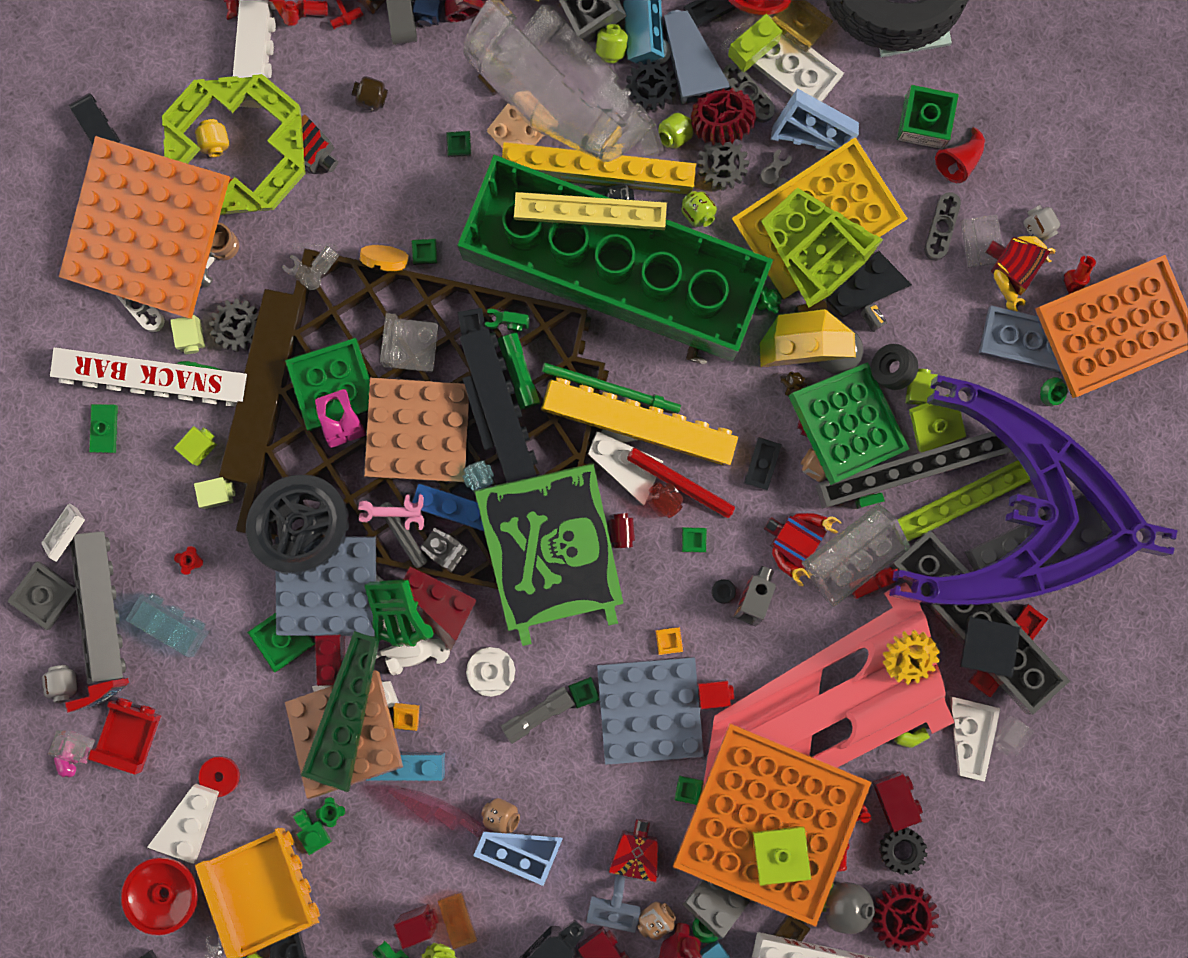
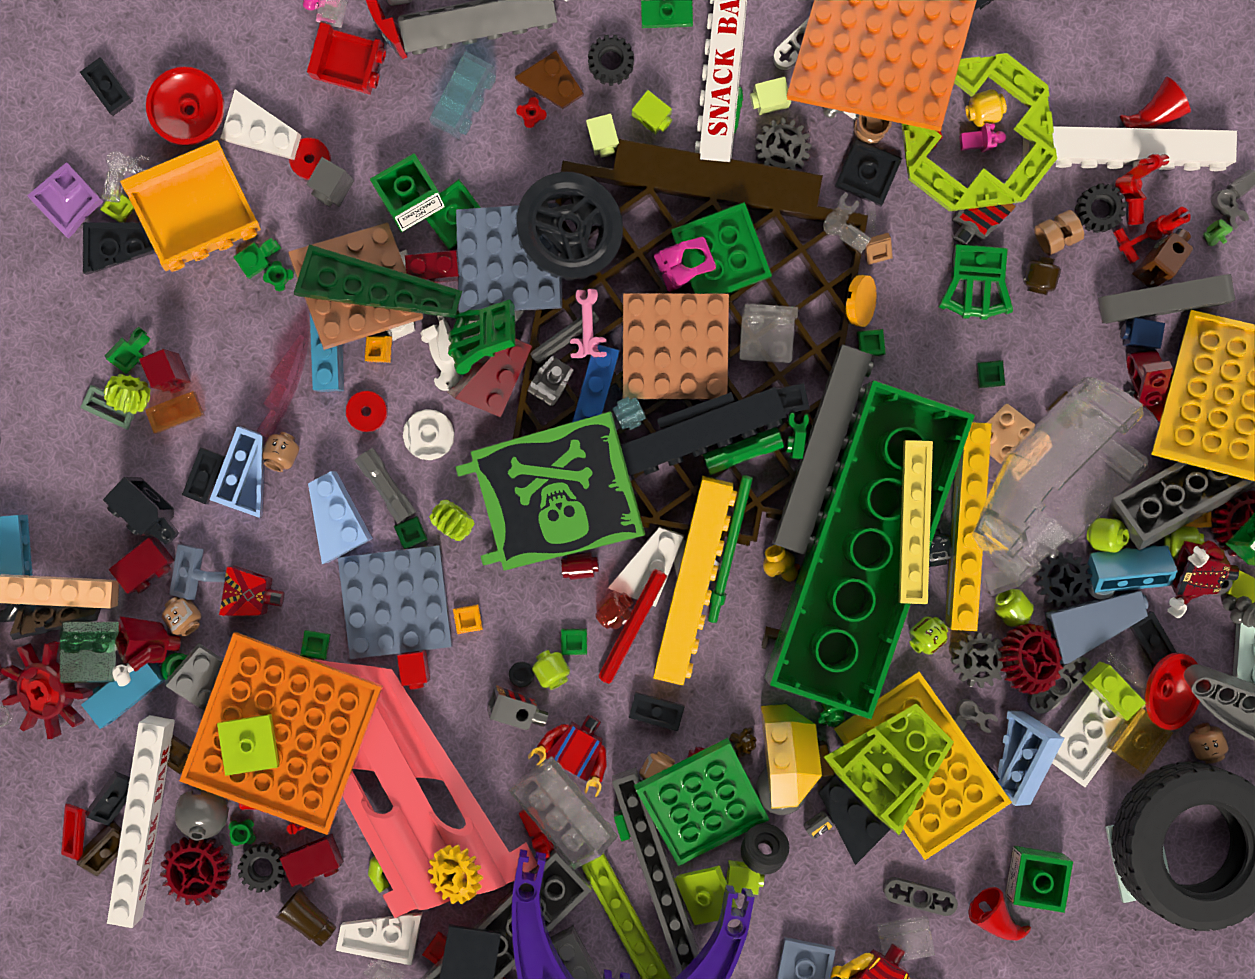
camera: 90 degrees right, 5 degrees up
none -> black plate [182,447,226,504]
none -> green plate [229,819,256,846]
none -> dark brown plant [275,888,336,947]
none -> dark grey brick [306,157,354,207]
none -> light blue wedge [308,471,373,564]
none -> red piece [346,391,388,432]
none -> green brick [370,153,446,232]
none -> lime gear [429,500,475,541]
none -> reddish brown wing [515,51,584,109]
none -> lime head [532,650,570,690]
none -> black tyre [588,34,634,86]
none -> yellow animal [763,545,800,582]
none -> dark grey brick [772,345,874,554]
none -> black tile [834,138,903,207]
none -> medium nougat tile [864,233,893,265]
none -> green plate [938,245,1013,320]
none -> dark pink piece [959,123,1006,153]
none -> medium nougat wheel [1034,210,1084,256]
none -> black tyre [1075,183,1127,233]

